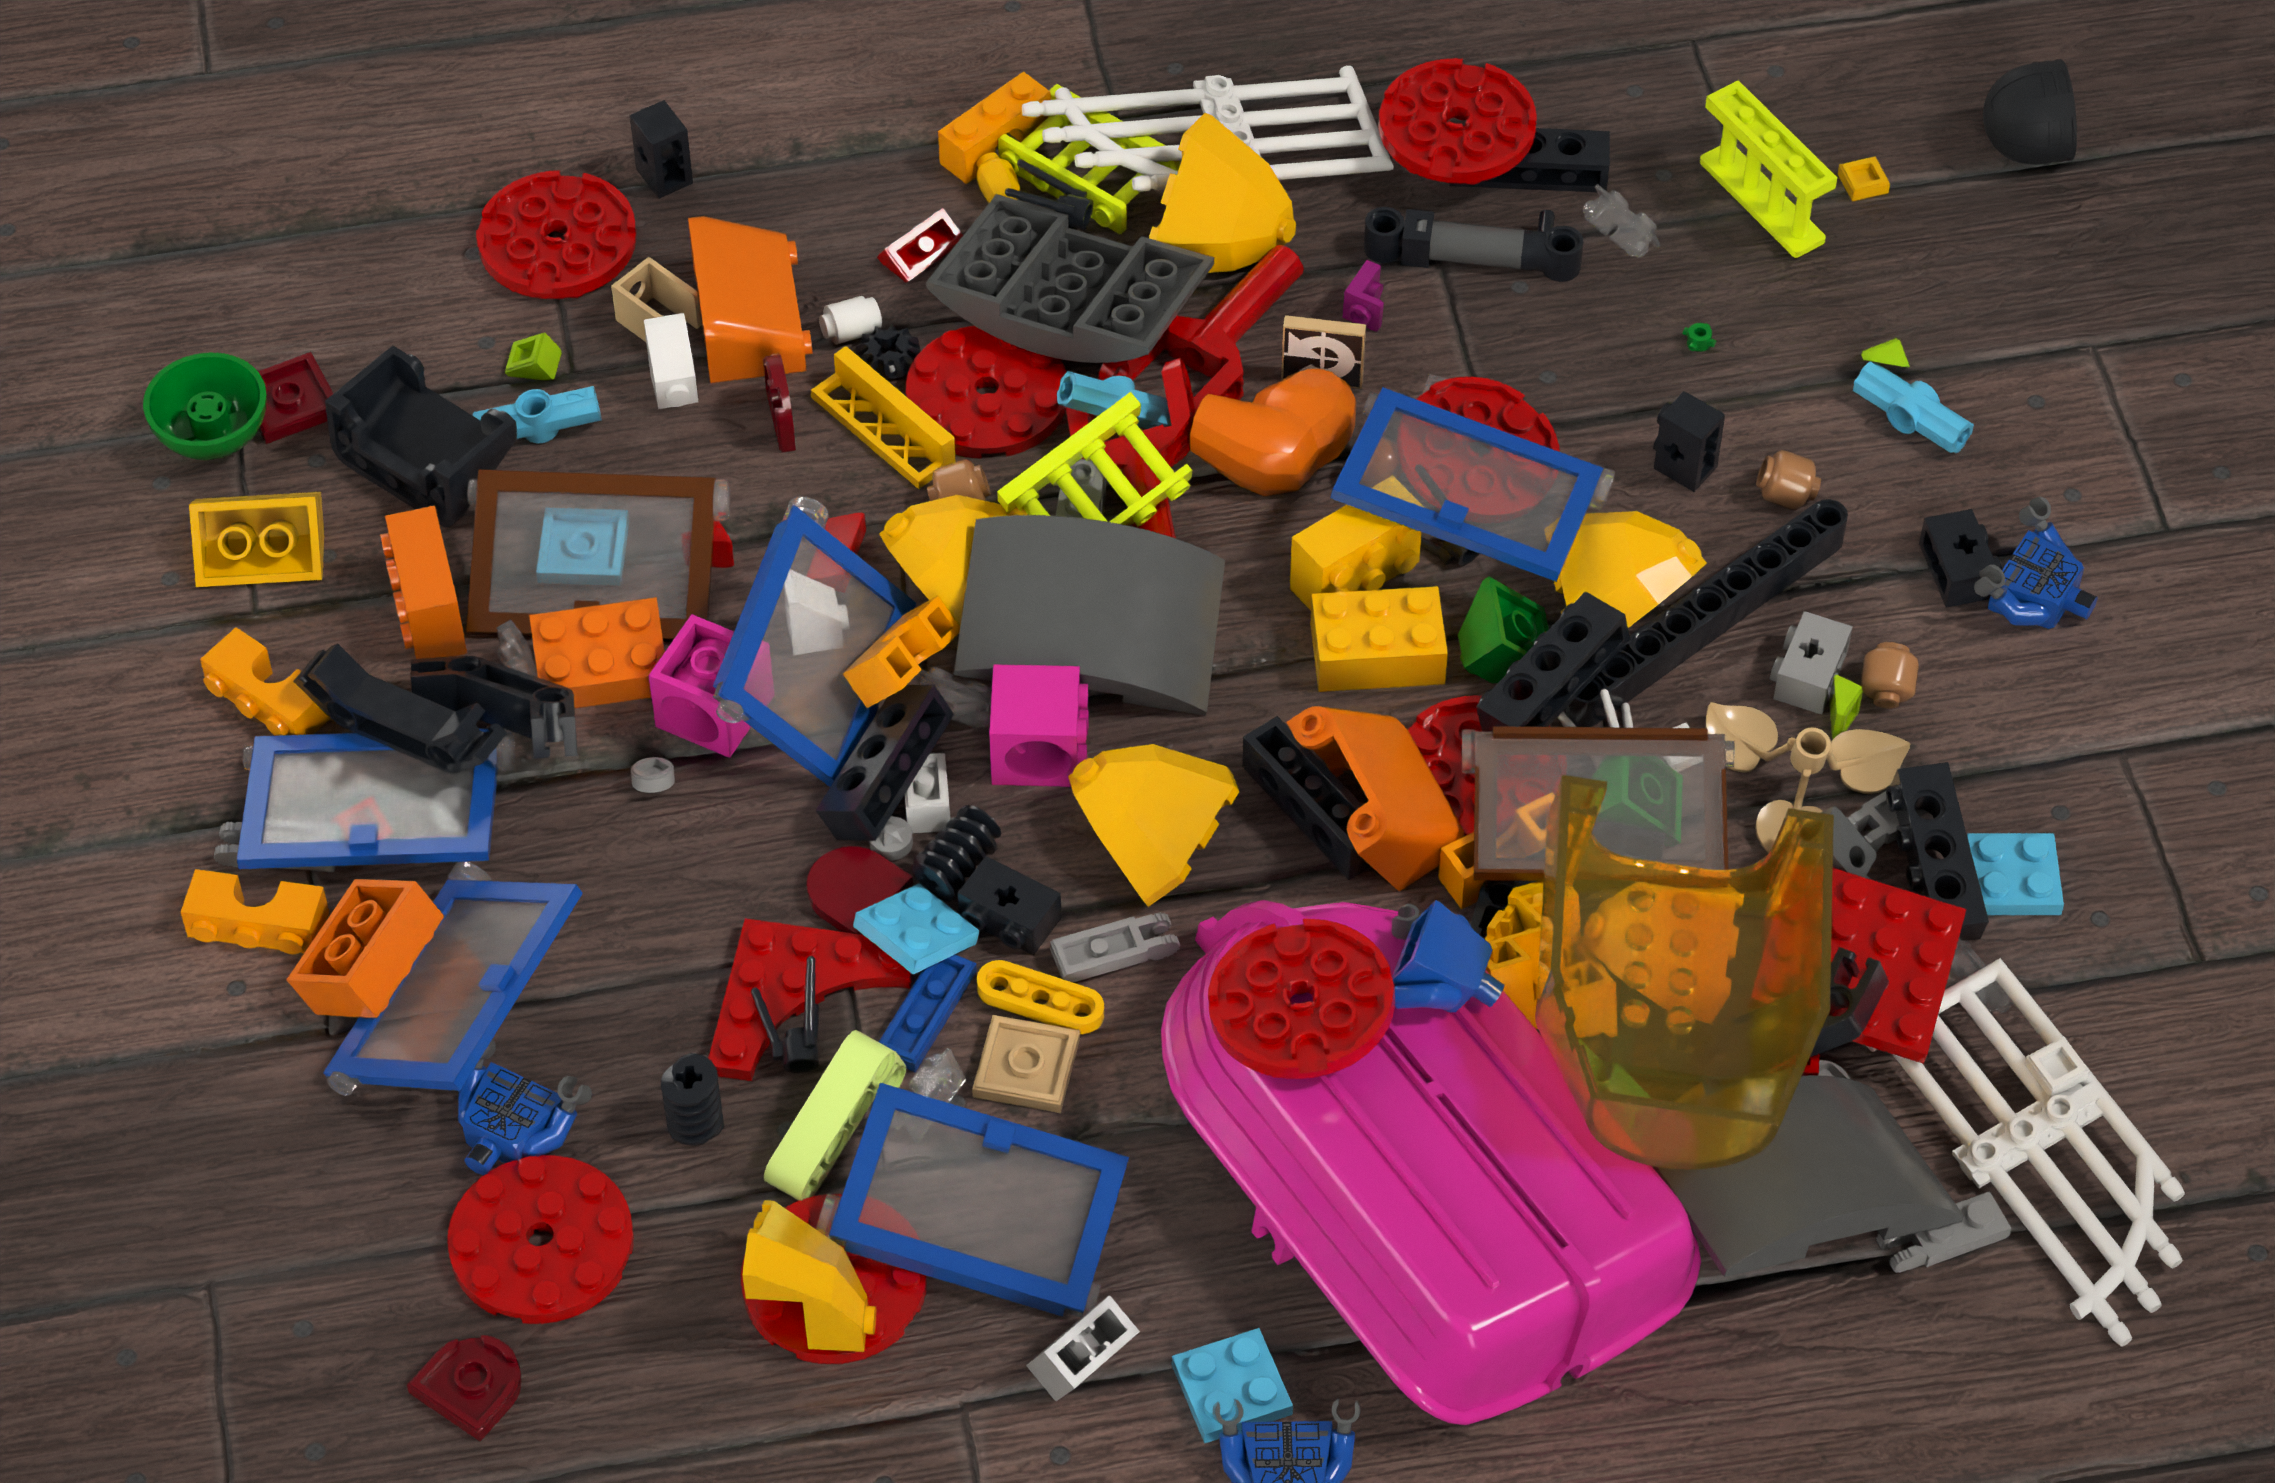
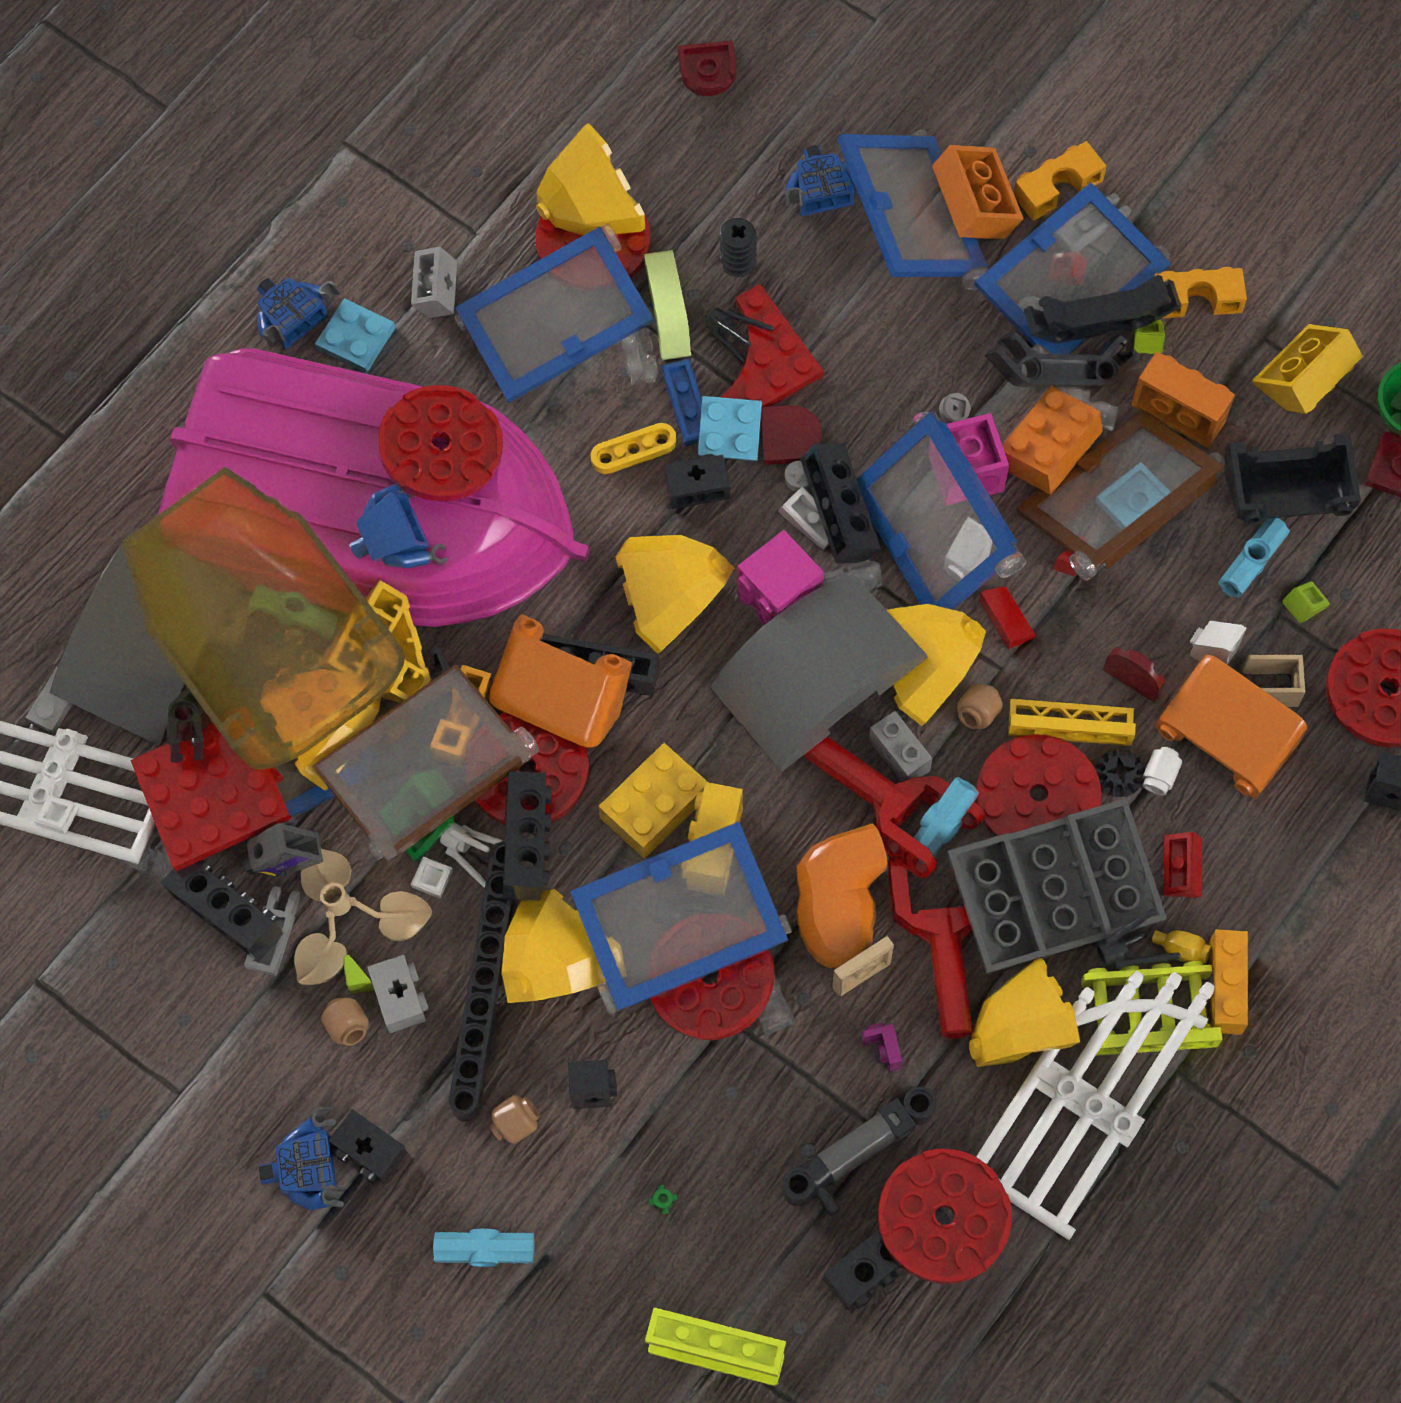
camera: 140 degrees right, 15 degrees up
red plate [447,1155,634,1324] -> none
light orange arch [843,596,960,708] -> none
black piece [912,805,1001,901] -> none
tan tile [972,1015,1080,1113] -> none
neon yellow fence [997,392,1193,526] -> none
light grey hinge [1050,912,1181,982] -> none
green slope [1458,576,1549,684] -> none
clear hinge [1582,184,1661,258] -> none
lime slope [1861,338,1910,368] -> none
medium azure plate [1967,833,2064,915] -> none

